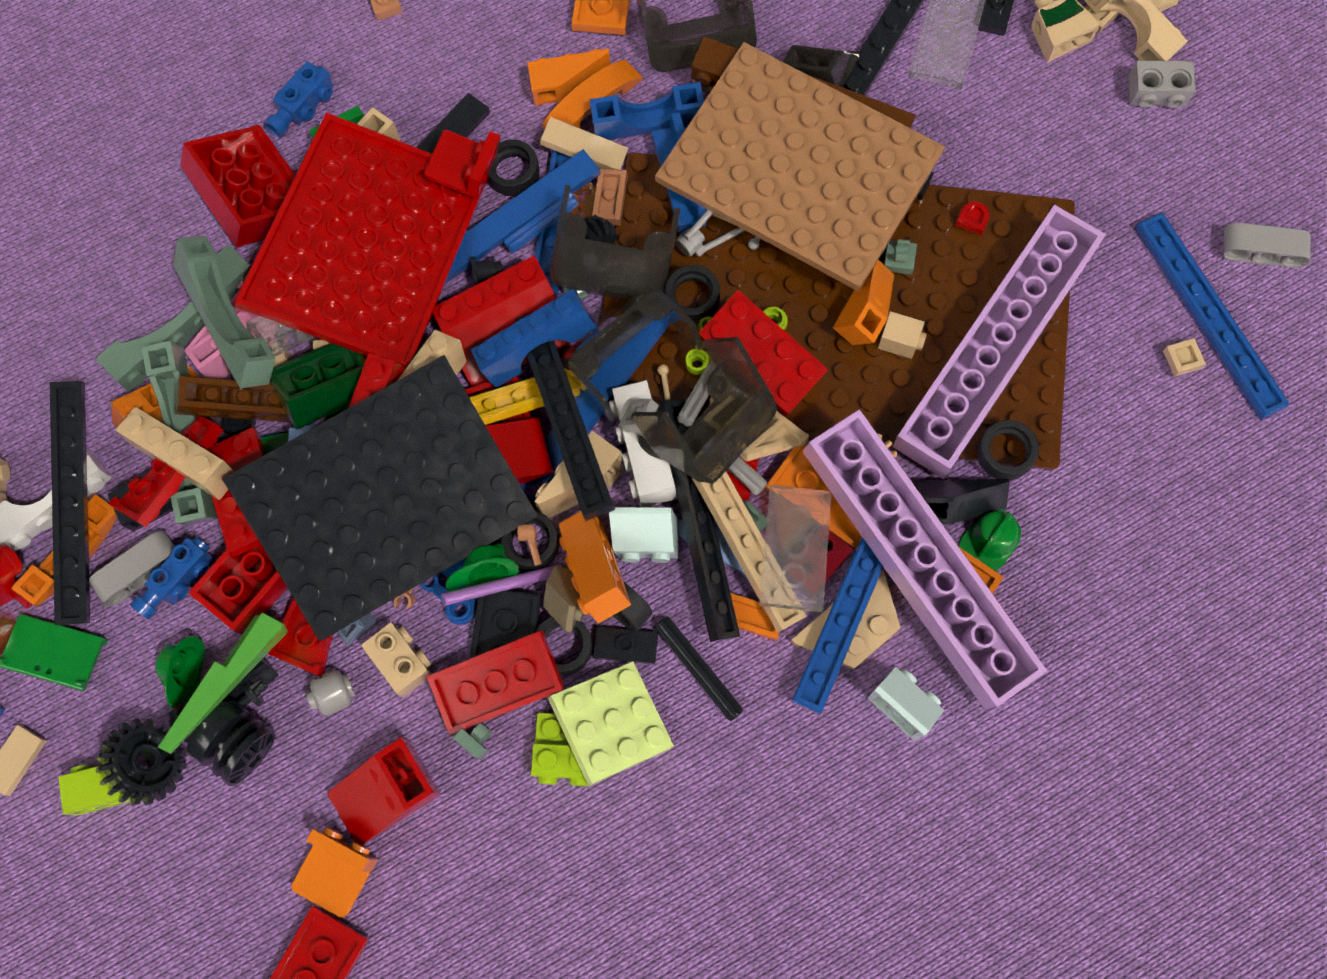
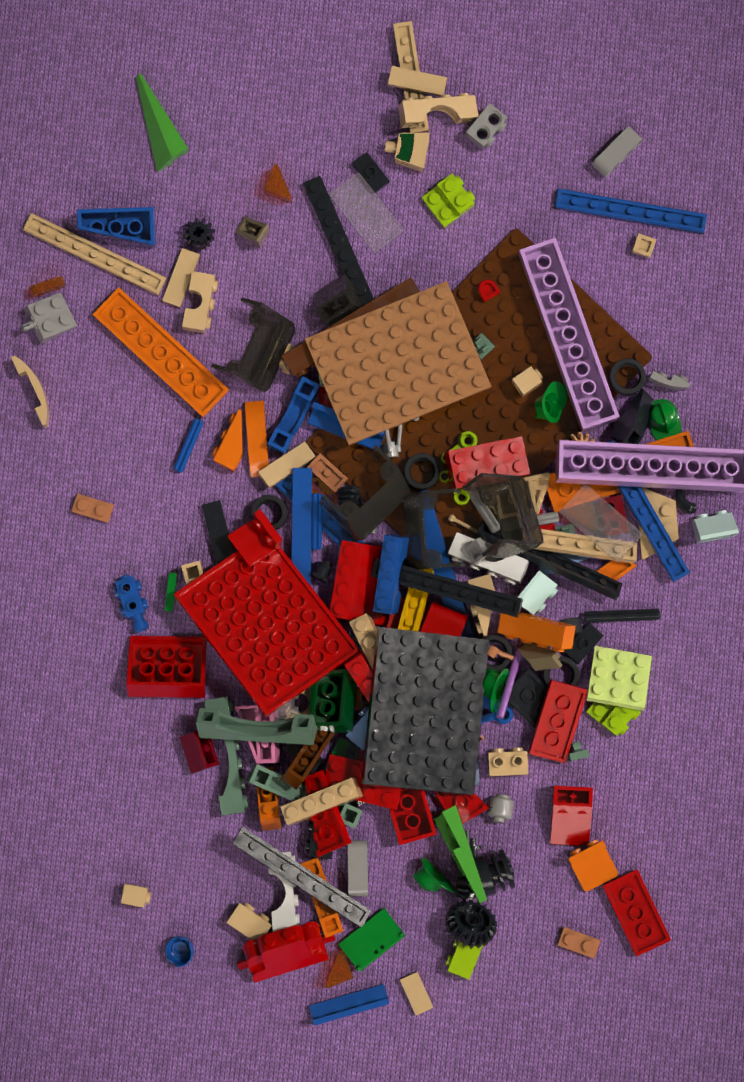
camera: 55 degrees left, 10 degrees up
blue brick [130,536,215,620] -> none
orange slope [833,260,894,345] -> none
none -> blue axle [173,418,204,473]
none -> dark red brick [179,731,219,774]
none -> lime plate [422,174,475,228]
none -> green piece [534,381,567,423]
none -> nougat plate [557,927,601,958]
none -> light grey slope [648,371,690,390]
none -> black arm [675,489,697,514]

